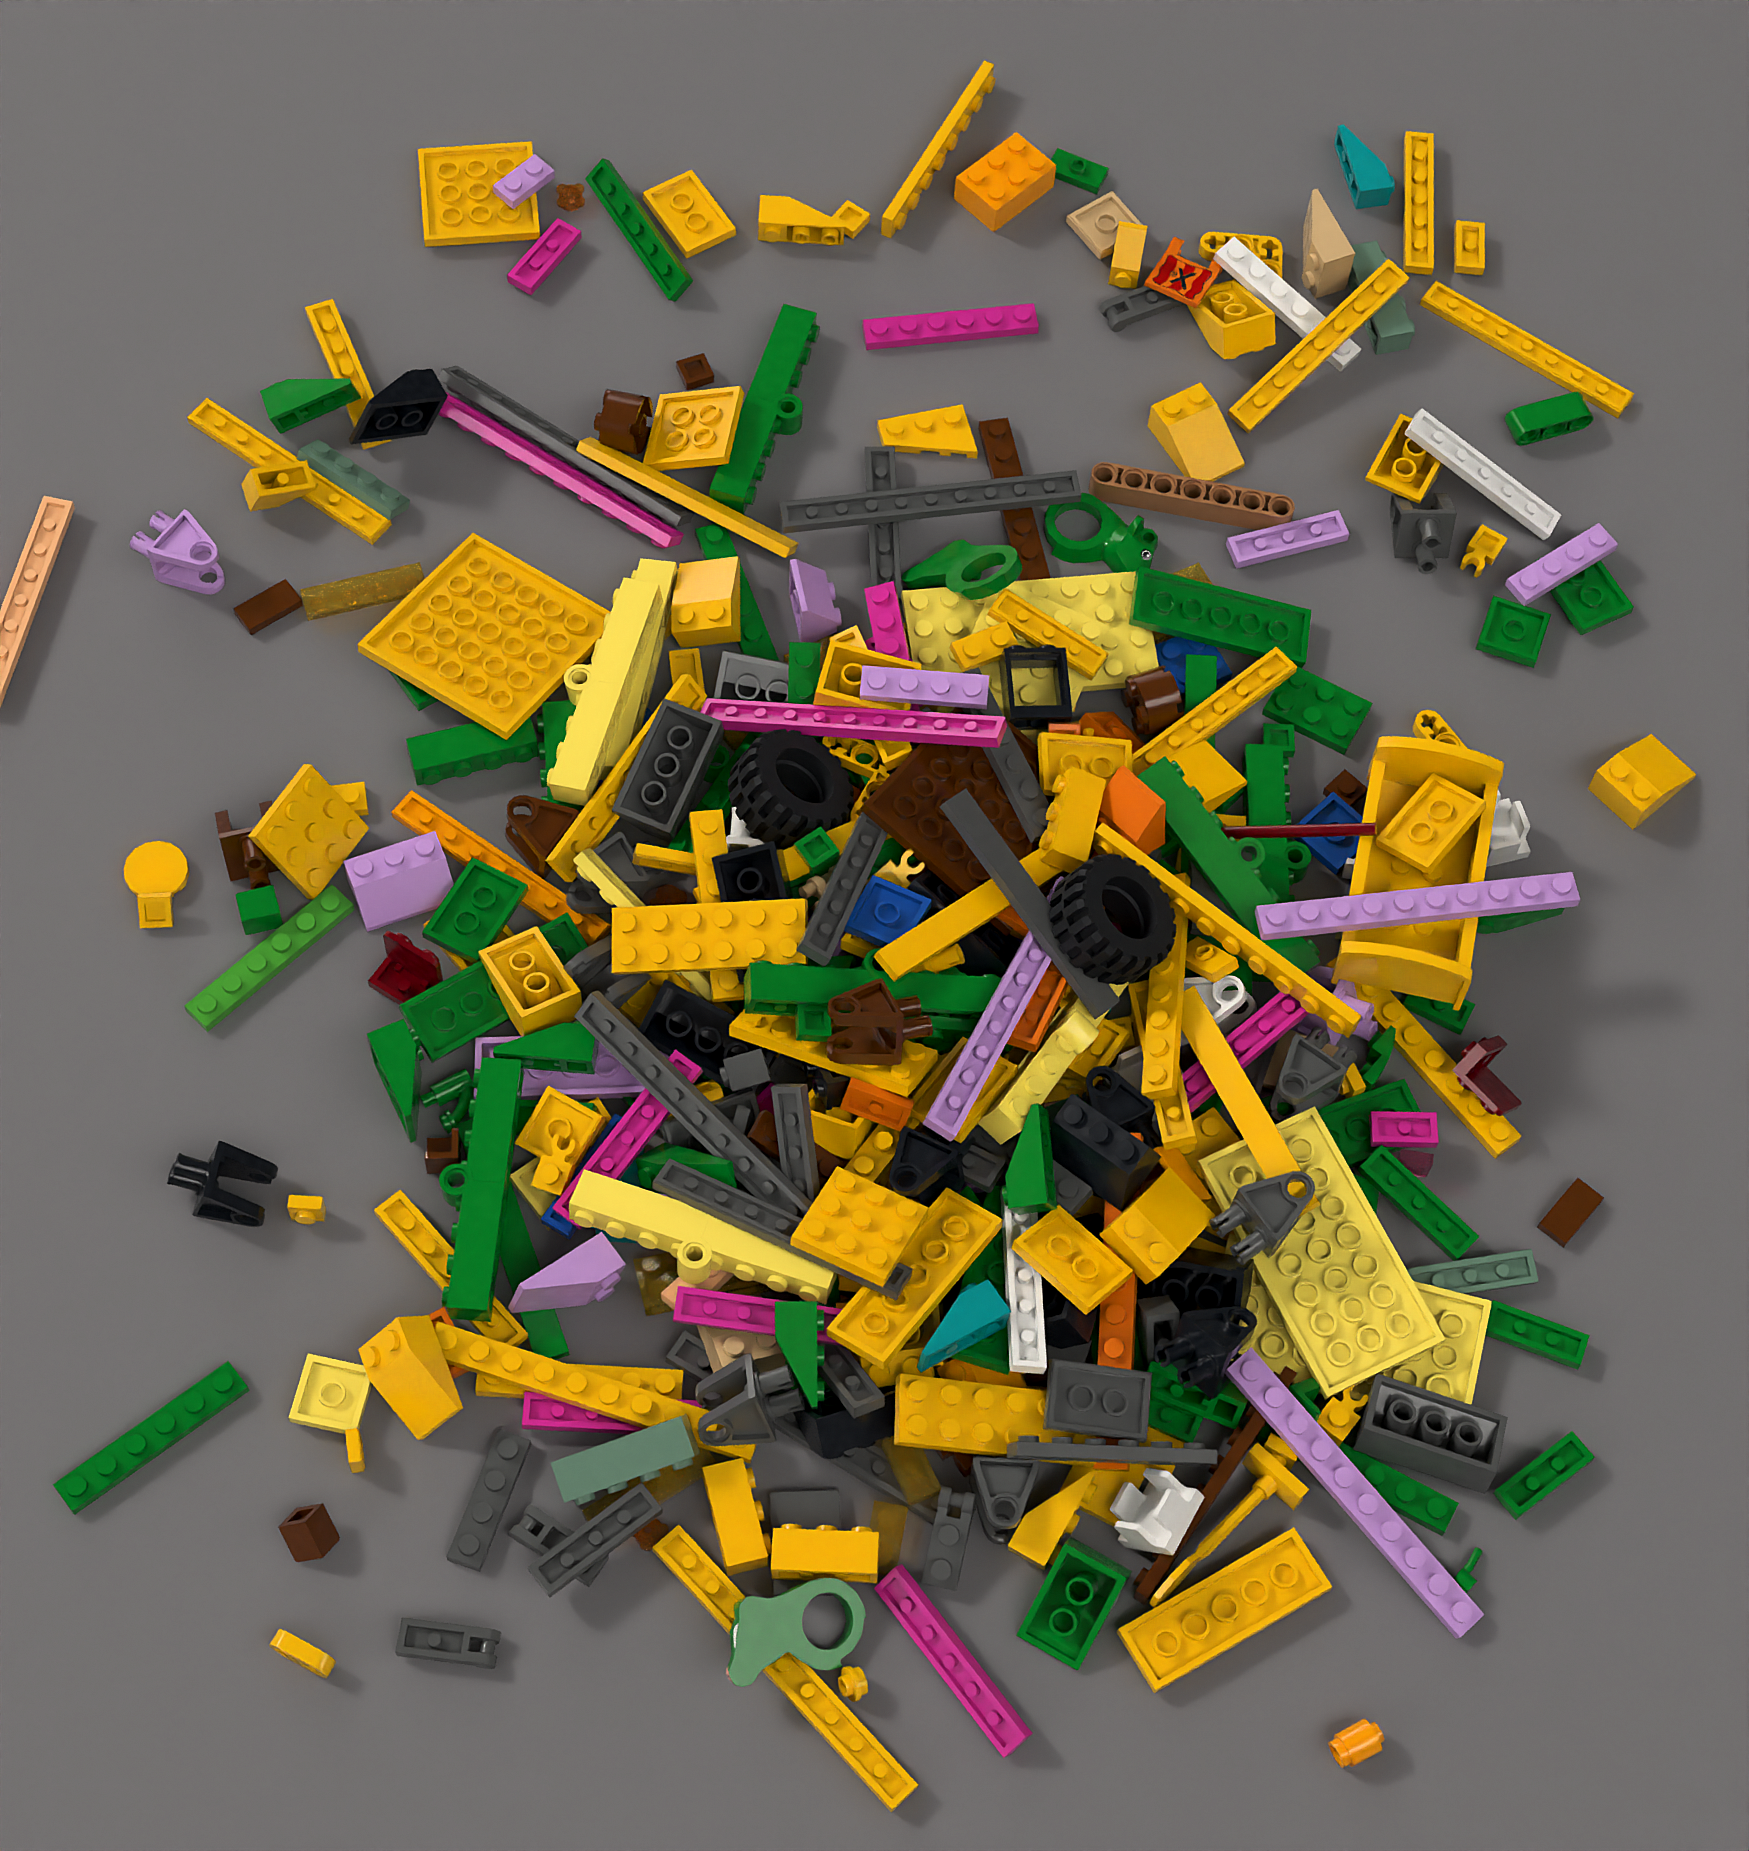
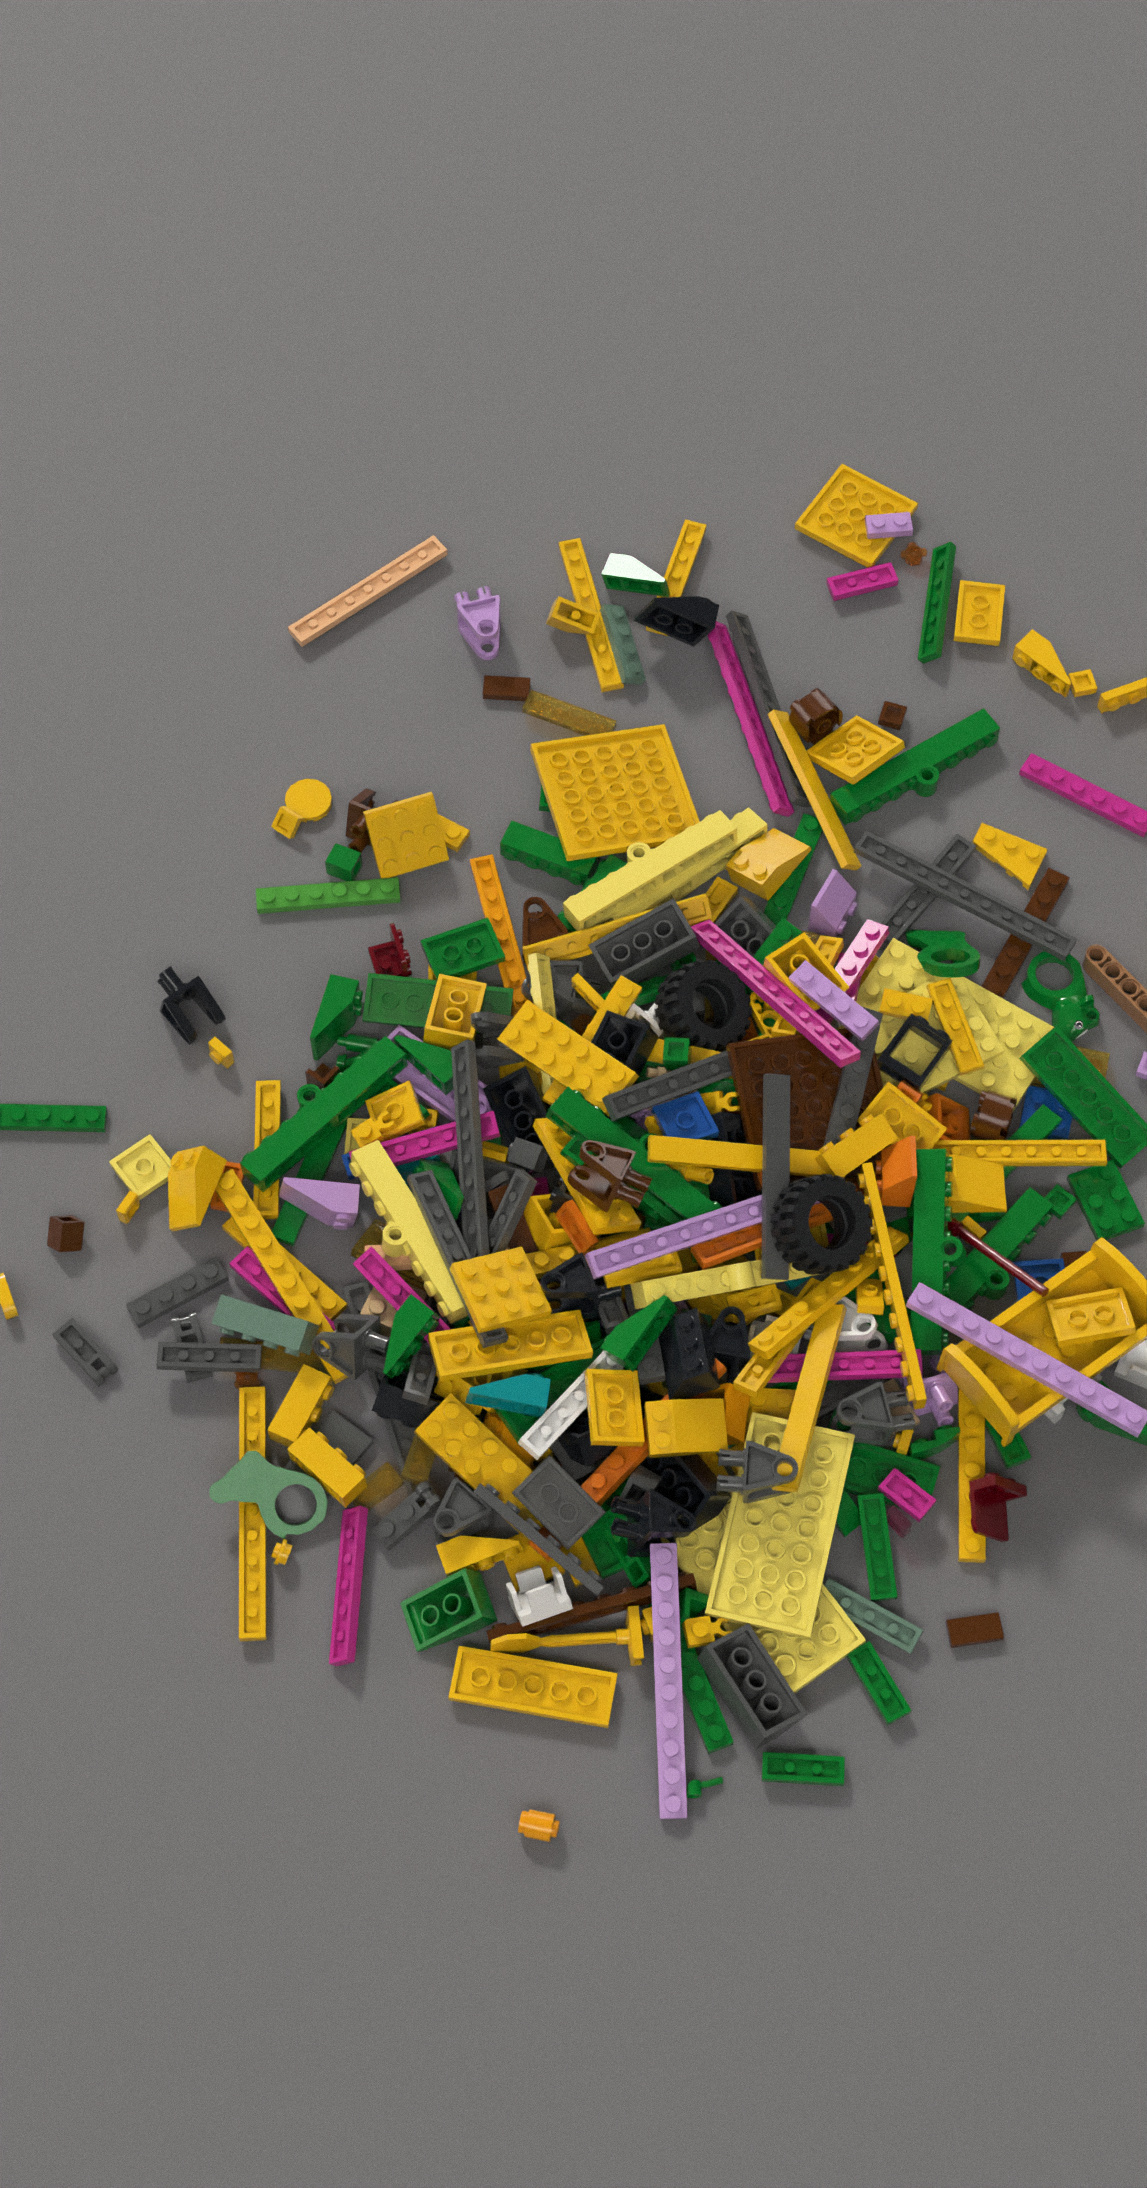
camera: 45 degrees right, 0 degrees up
lavender slope [343,831,454,932] -> none

